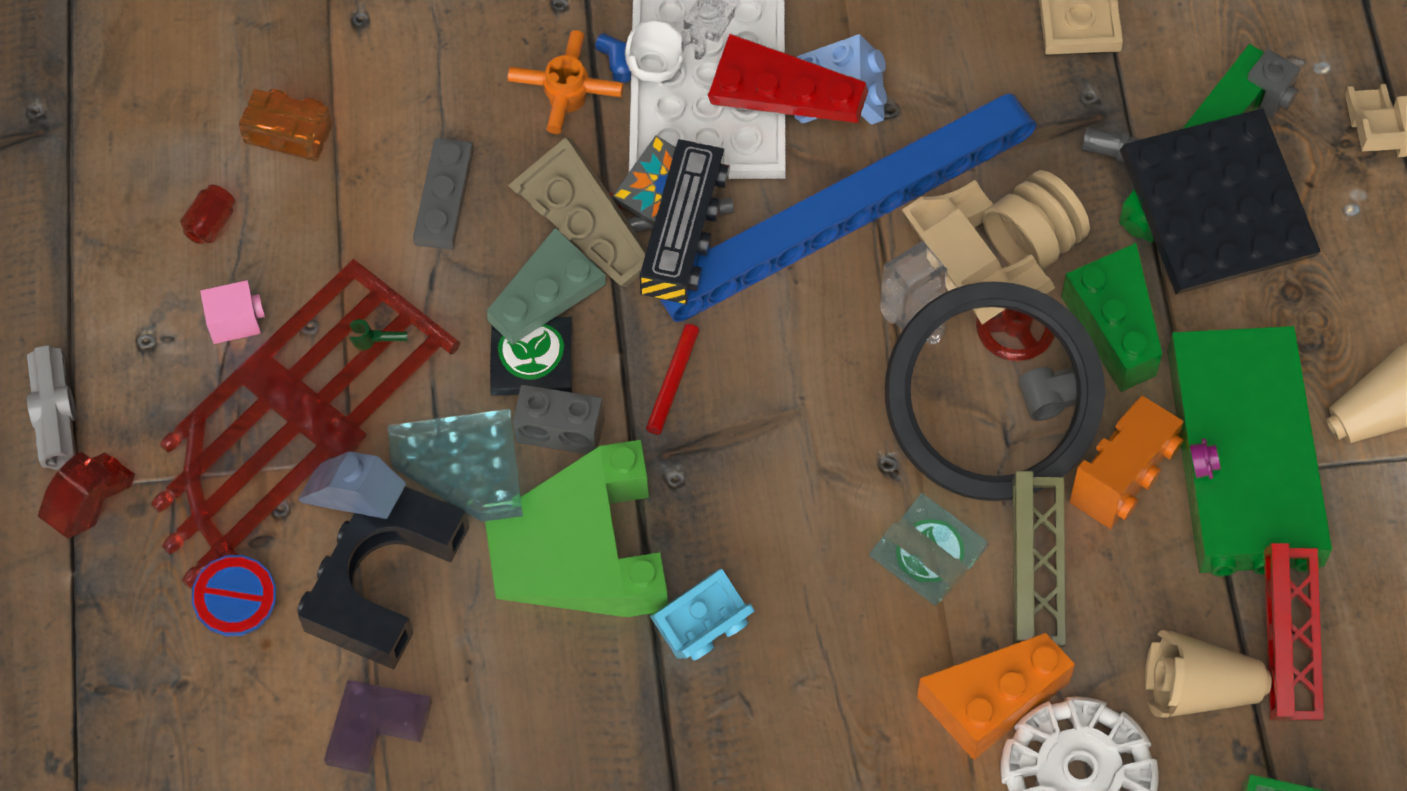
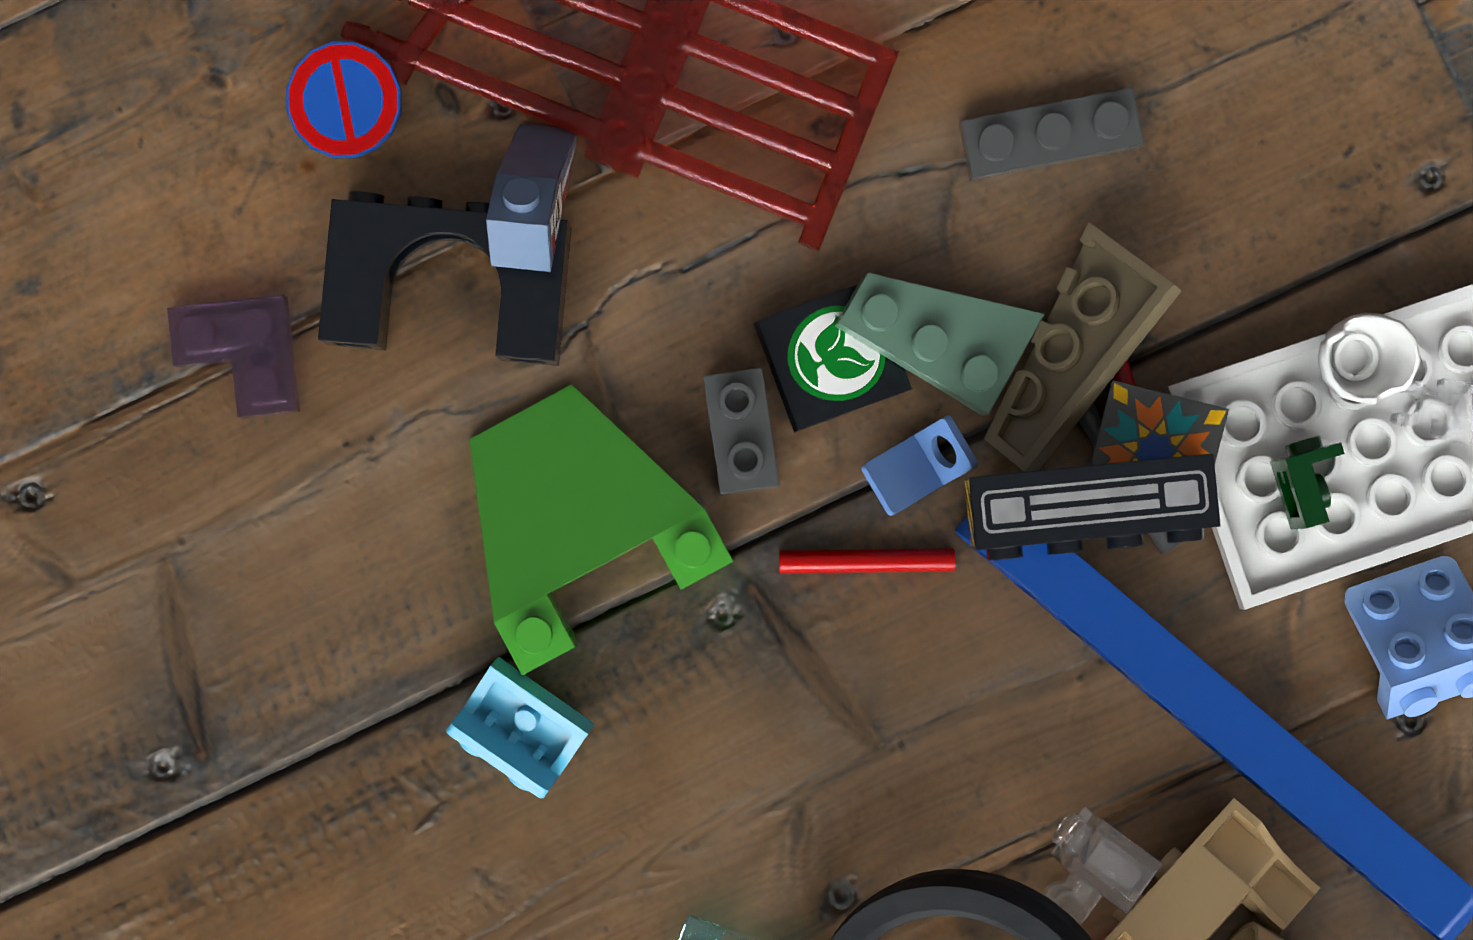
camera: 70 degrees right, 25 degrees up
dark green hand [349,319,408,351] -> none
clear light blue plate [388,409,523,522] -> none
orange bar [508,30,624,134] -> none
blue arm [595,33,631,83] -> none
red wing [708,33,868,123] -> none
none -> medium blue bracket [861,415,978,516]
none -> dark green bracket [1270,435,1345,530]

